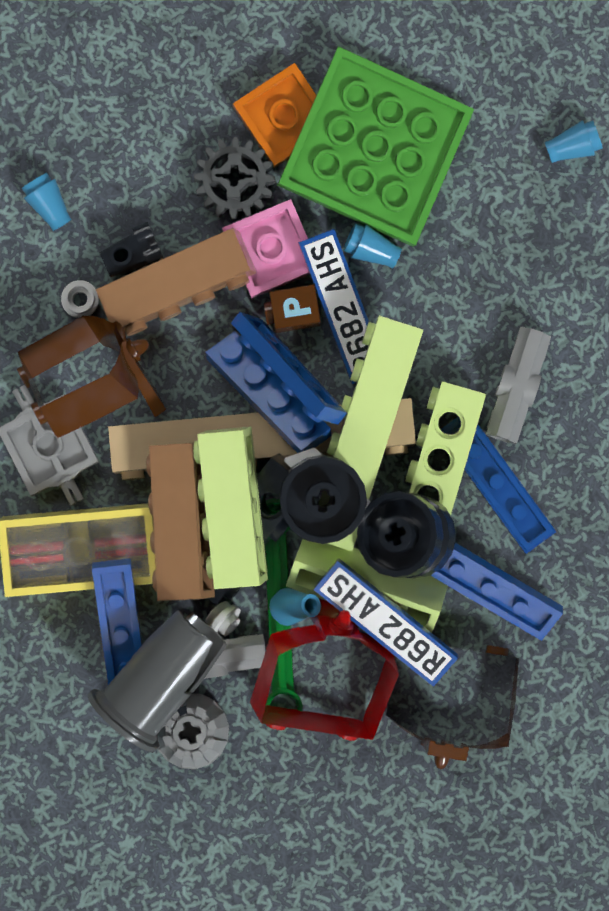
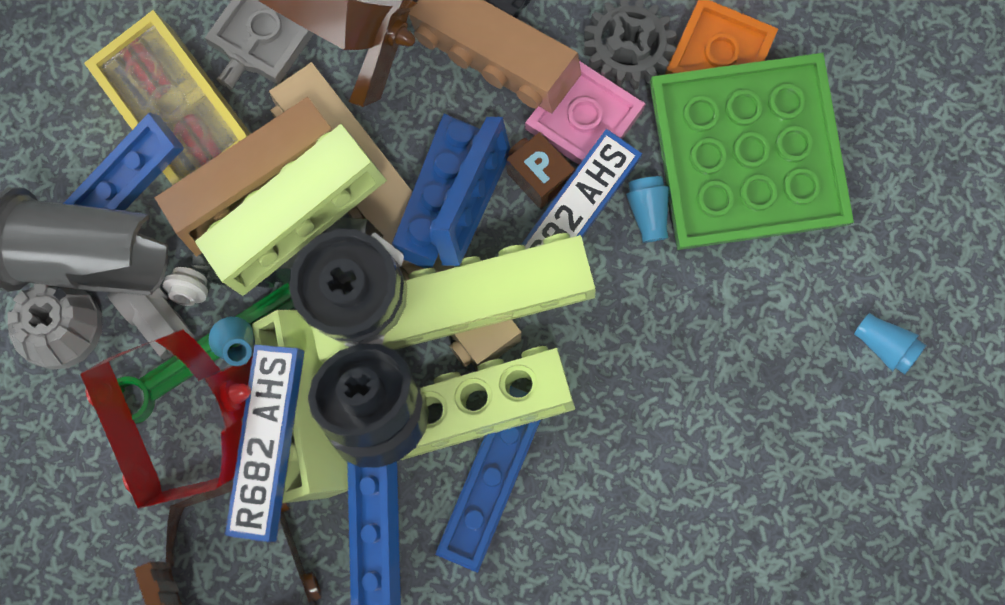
camera: 60 degrees right, 10 degrees down
light grey piece [485,327,551,445] -> none

